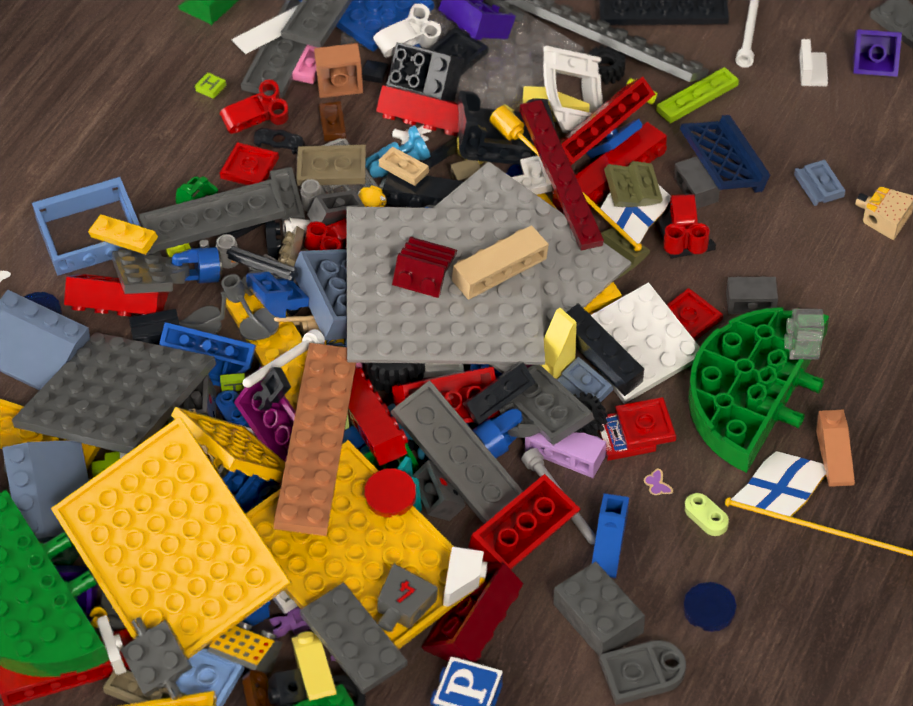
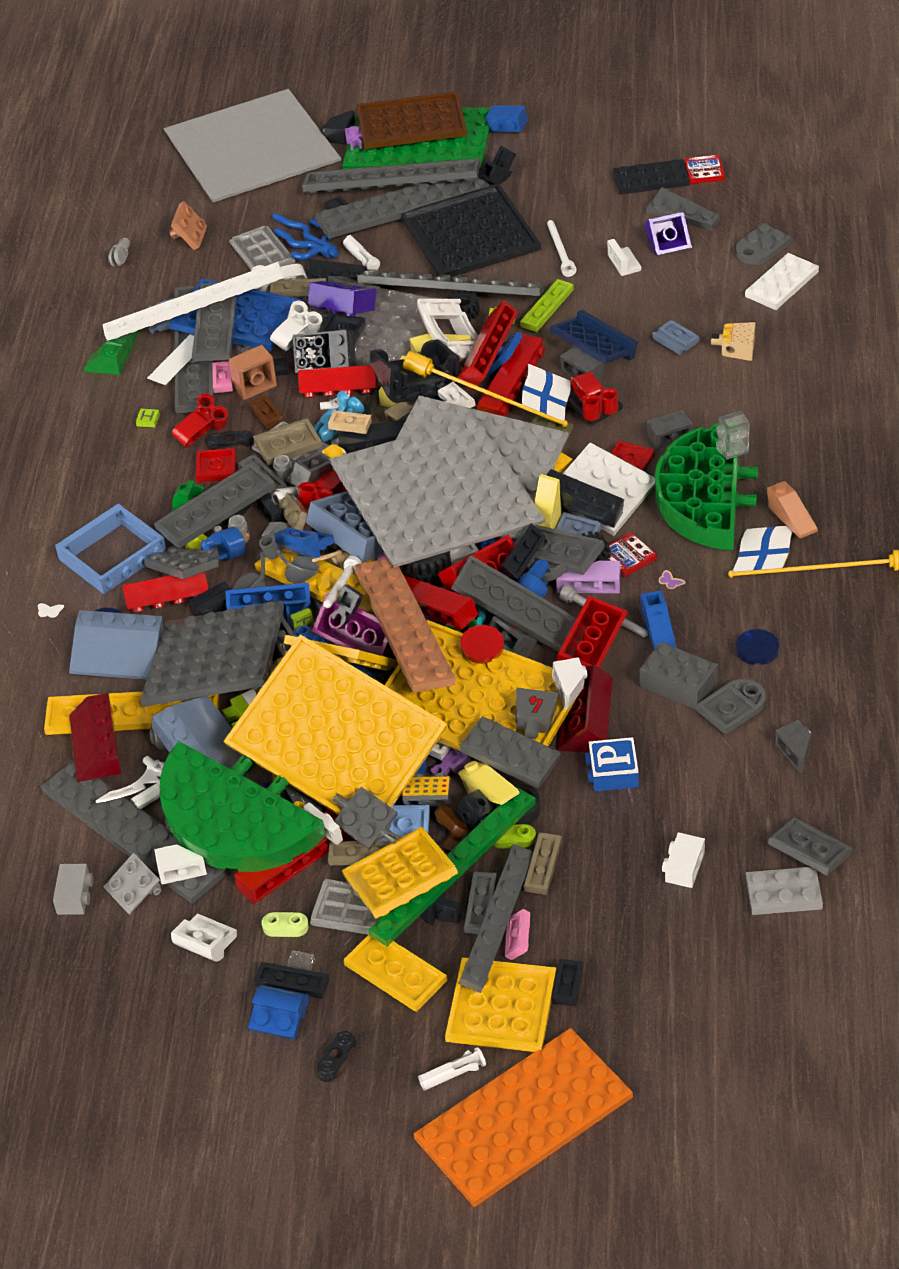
camera: 20 degrees left, 5 degrees down
yellow plate [88,214,158,255] -> none
black axle [226,246,298,281] -> none
dark red plate [392,237,457,298] -> none
tan brick [452,225,549,300] -> none
dark red plate [519,100,604,251] -> none
olive slope [604,161,663,207] -> none
red tile [615,397,676,450] -> none
yellowish green plate [685,493,729,536] -> none

